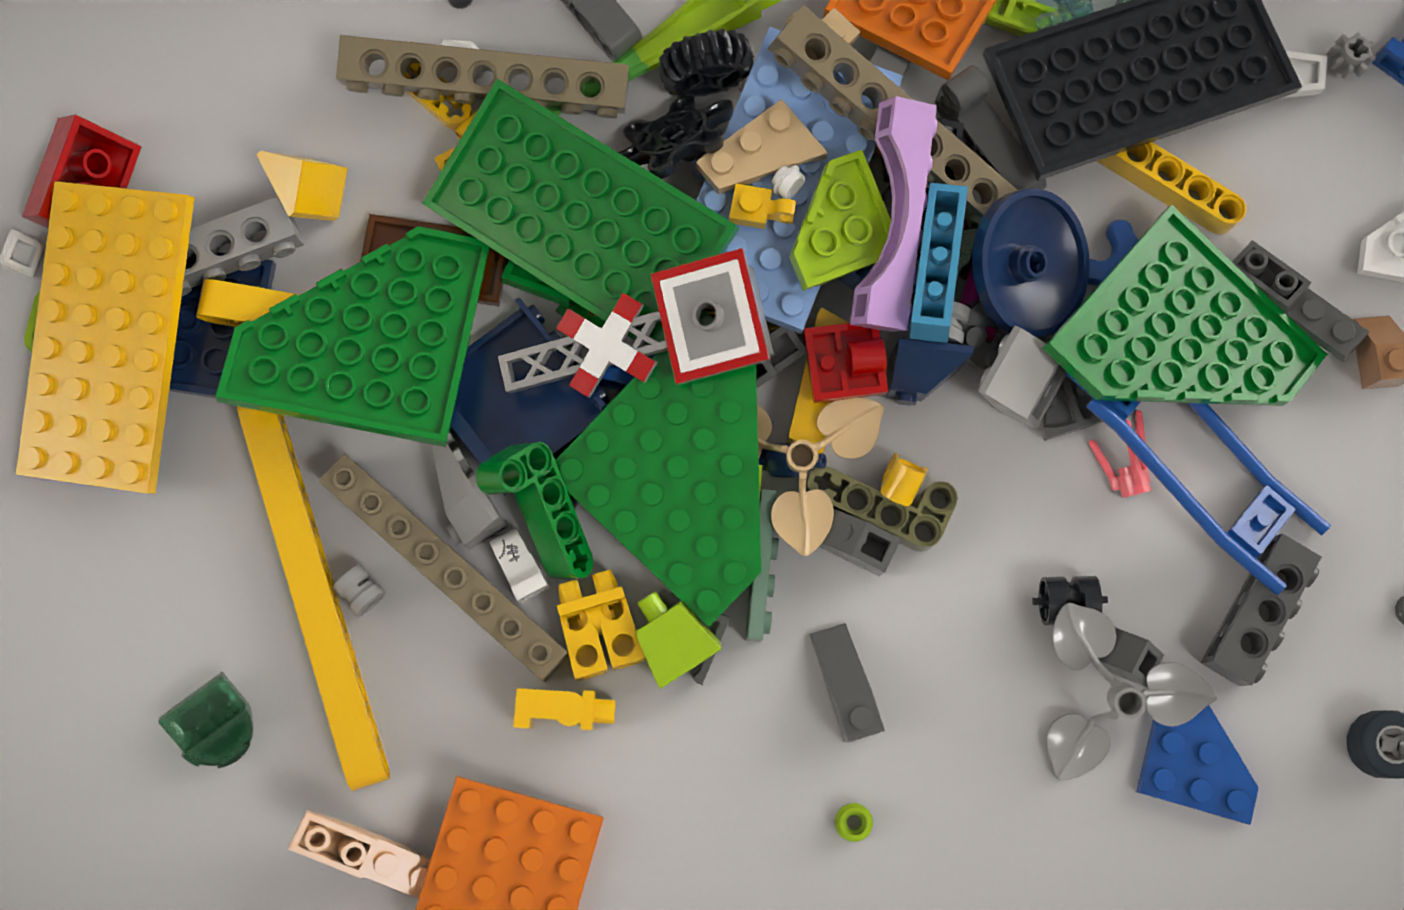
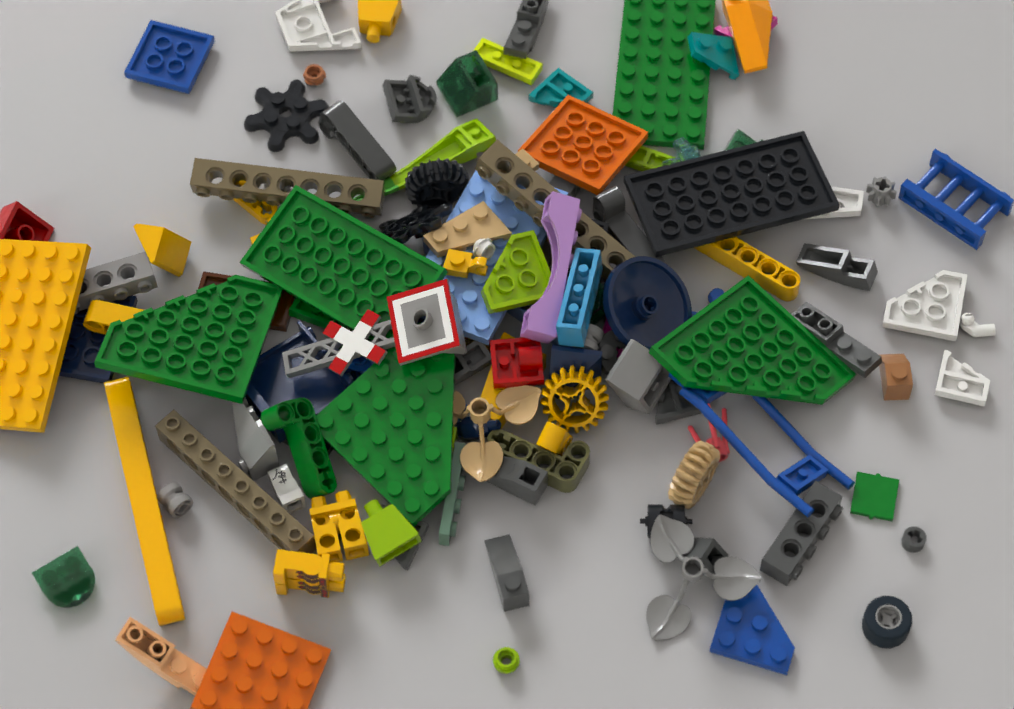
camera: 10 degrees right, 20 degrees down
none -> yellow gear [540,365,609,434]
none -> tan gear [668,440,720,509]
none -> dark grey slope [796,243,878,291]
none -> green piece [850,472,899,521]

